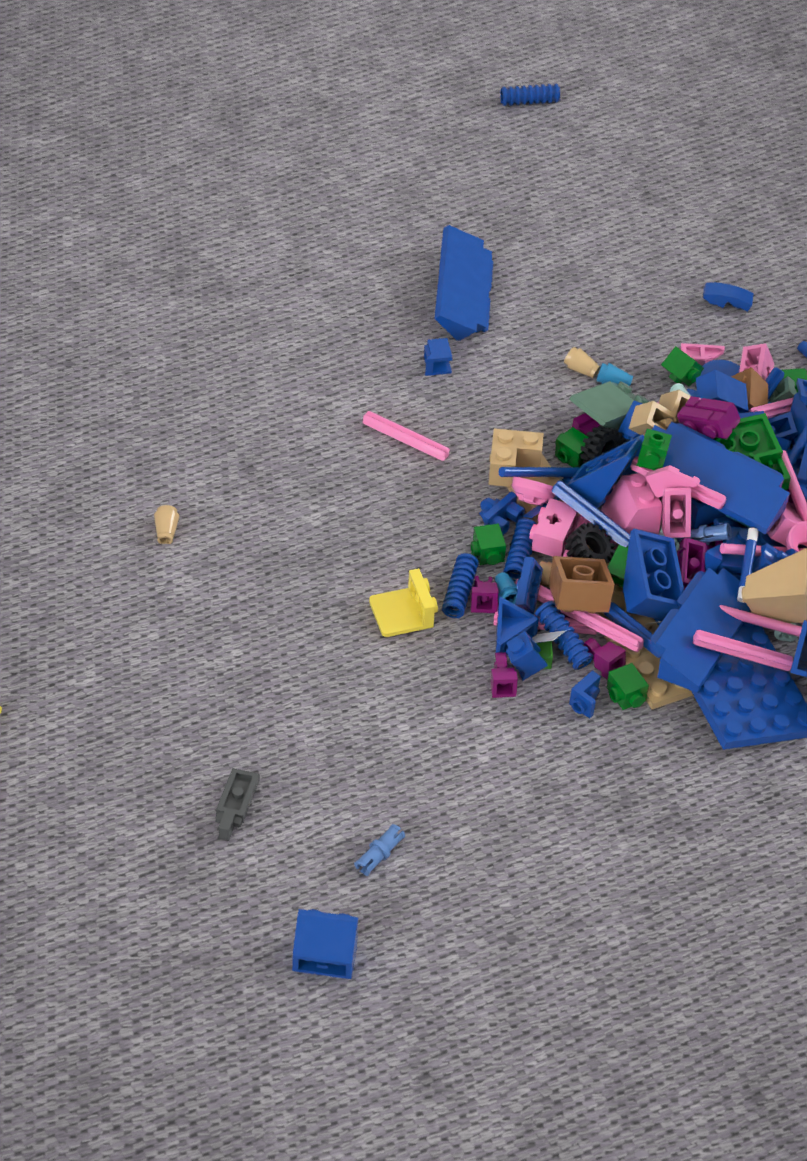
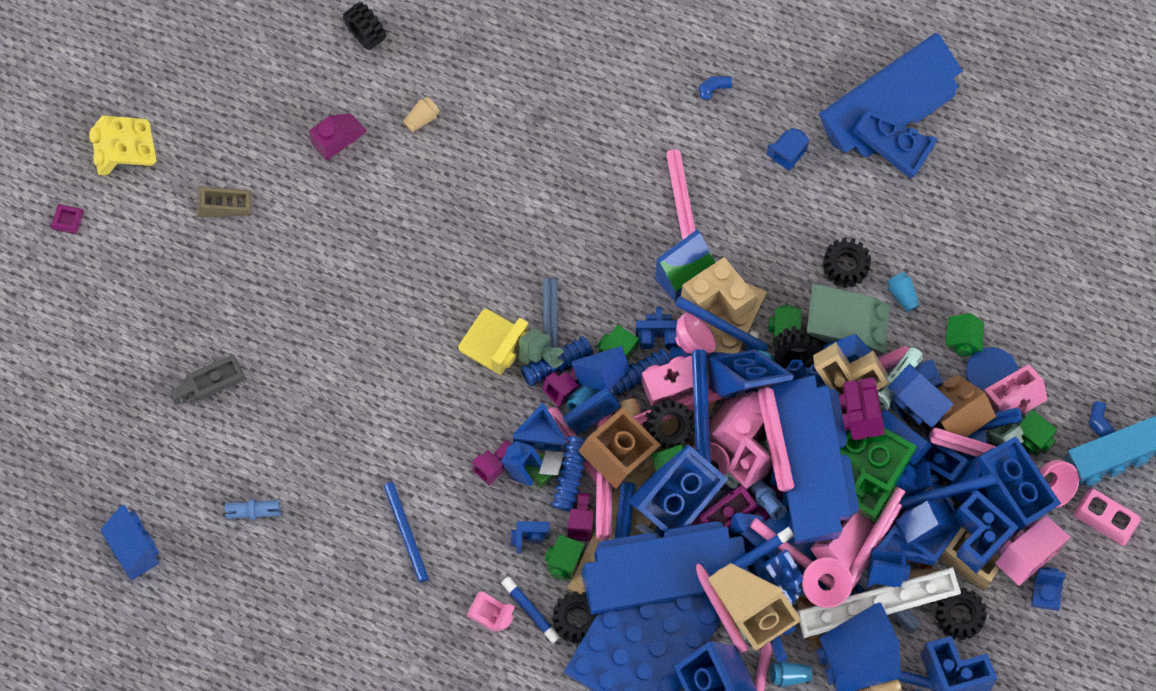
camera: 50 degrees right, 20 degrees up
tan cone [564,347,601,378] -> none
green brick [636,428,672,470] -> none
bright pink tile [645,465,700,498] -> none
bright pink tile [680,343,725,365] -> none
bright pink axle [693,630,793,671] -> none
blue slope [703,282,753,312] -> none
none -> dark tan slope [197,186,251,217]
none -> magenta slope [309,113,367,161]
none -> black tyre [343,2,387,50]
none -> blue bar [384,482,429,583]
none -> bright pink bracket [467,591,515,632]
none -> blue bar [501,577,561,645]
none -> sand green piece [519,328,564,368]
none -> sand blue axle [543,278,558,348]
none -> black tyre [553,591,598,644]
none -> blue slope [571,346,630,390]
none -> blue slope [655,230,716,301]
none -> blue arm [698,76,732,99]
none -> black tyre [823,238,871,288]
none -> blue wing [852,110,938,179]

